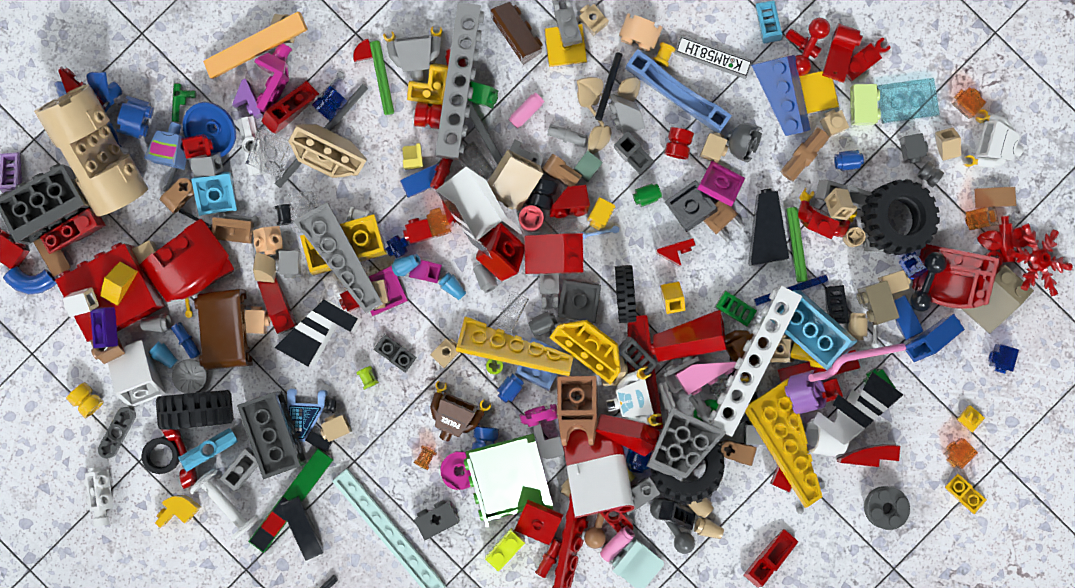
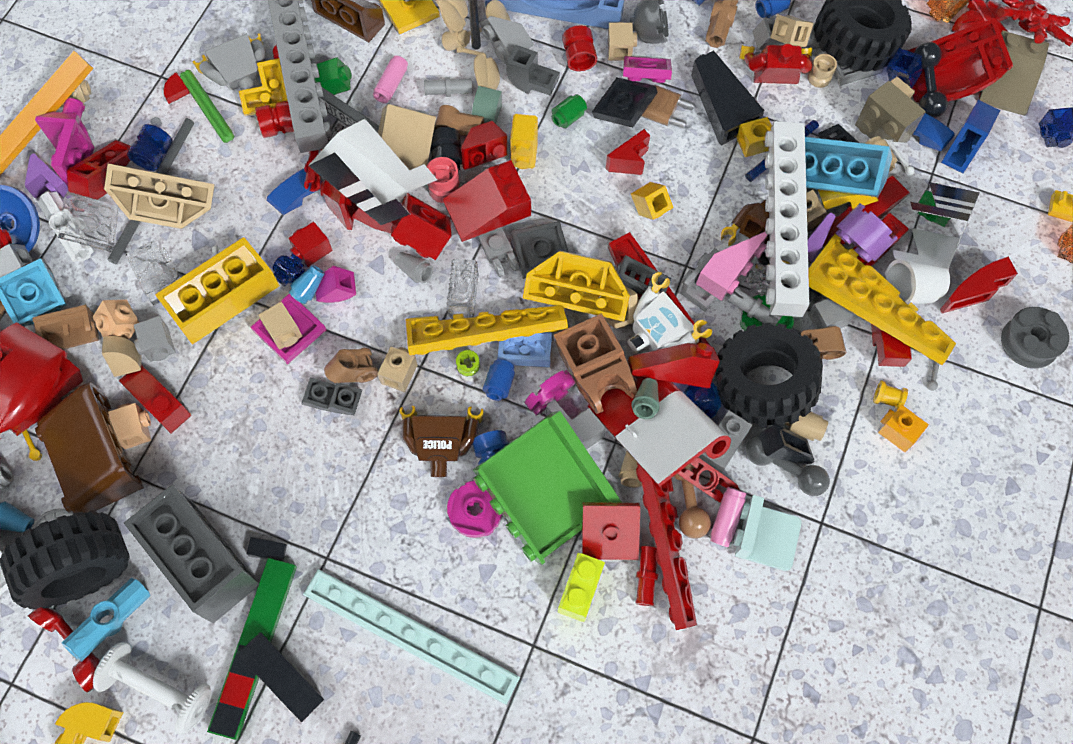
camera: 20 degrees left, 20 degrees down
black tyre [141,437,181,474] -> none
blue axle [171,322,200,359] -> none
light grey brick [220,448,258,491] -> none
black bush [274,204,294,226] -> none
black sticker [274,299,362,367] -> none
flag [287,389,327,442] -> none
light grey wing [293,202,383,313] -> none
tan brick [320,414,352,442] -> none
black bush [324,396,336,413] -> none
red brick [339,290,360,312] -> none
lime bush [356,366,379,390] -> none
light yellow panel [402,143,424,170] -> none
clear orange bush [413,445,437,470] -> none
dark grey brick [414,500,460,541] -> none
clear orange brick [426,208,452,238] -> none
dark azure cone [438,272,466,300] -> none
dark grey brick [528,311,558,336] -> none
light blue hinge [581,226,619,239] -> none
black tyre [615,265,636,323] -> none
light grey wedge [647,408,726,479] -> none
red slope [651,310,726,362] -> none
white axle [657,382,678,414] -> none
tan cone [694,517,724,539] -> none
green slope [714,291,757,327] -> none
red slope [743,529,799,588] -> none
bright green axle [786,207,808,282] -> none
bright pink piece [808,343,906,382] -> none
none -> medium nougat piece [324,348,378,383]
none -> sand green cone [631,378,659,419]
none -> yellow brick [736,117,772,158]
none -> medium lavender slope [807,213,836,263]
none -> yellow bush [873,380,908,410]
none -> light orange brick [878,404,929,452]

